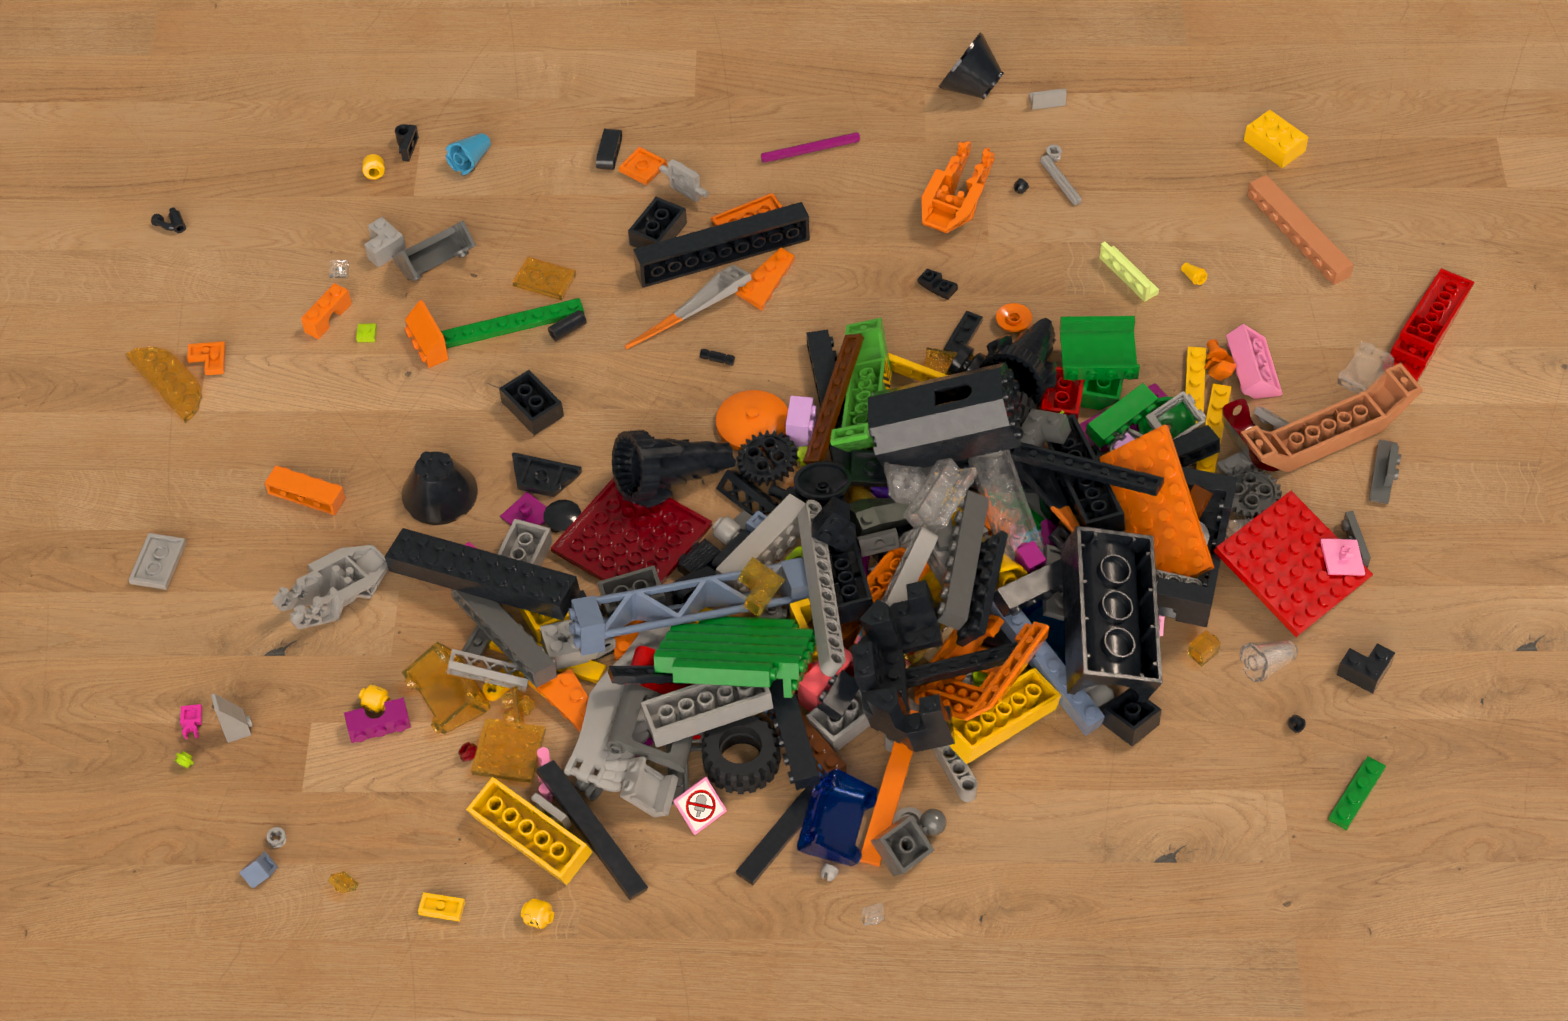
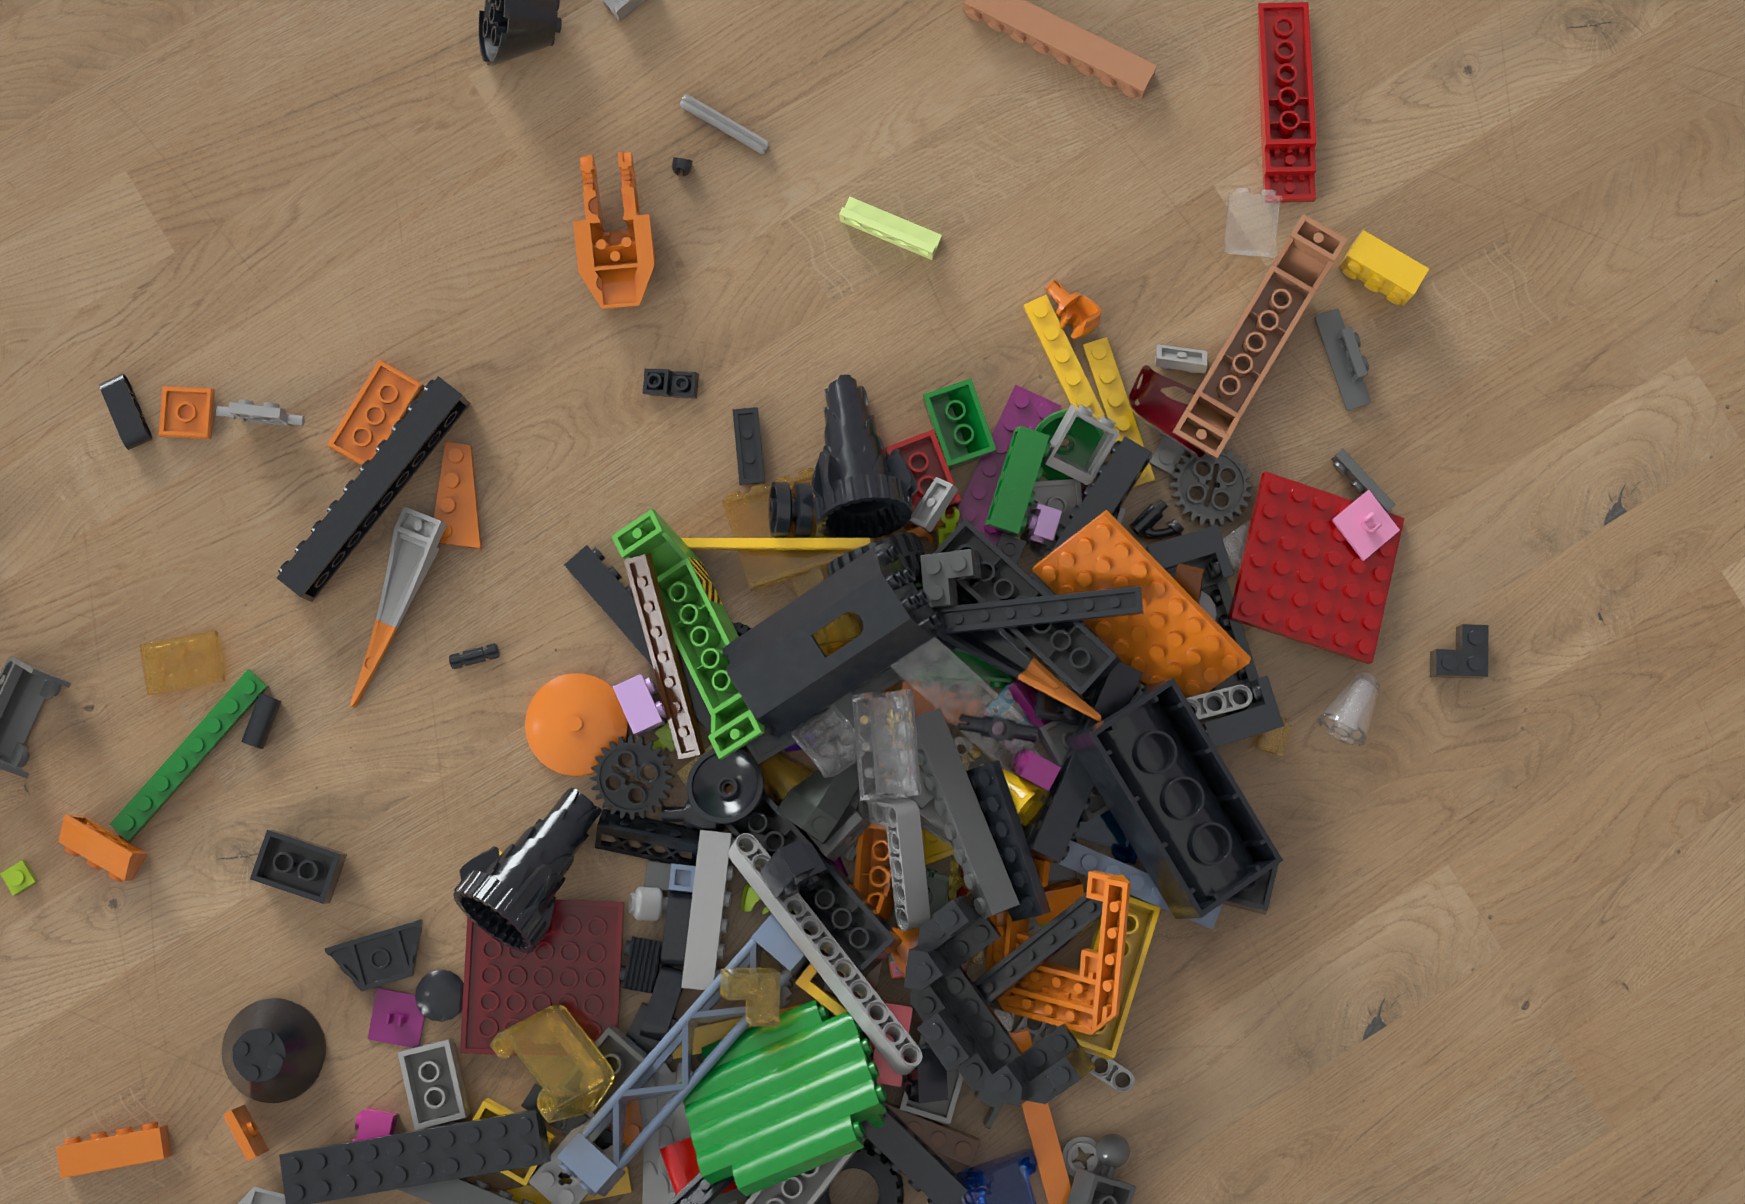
camera: 30 degrees left, 30 degrees up
black brick [628,196,687,248] -> none
magenta axle [761,132,860,163] -> none
orange dish [996,303,1032,332] -> none
light grey bush [1046,145,1062,162] -> none
green panel [1059,316,1140,380] -> none
yellow cone [1181,262,1208,285] -> none
bright pink slope [1226,324,1283,399] -> none
black hinge [1287,715,1306,733] -> none
green plate [1328,756,1386,830] -> none
none -> orange plate [223,1105,269,1161]
none -> clear yellow windscreen [490,1004,614,1123]
none -> light grey plate [909,477,958,533]
none -> black pin [958,713,1038,743]
none -> pearl dark grey panel [974,1091,1003,1130]
none -> yellow brick [1339,230,1429,306]

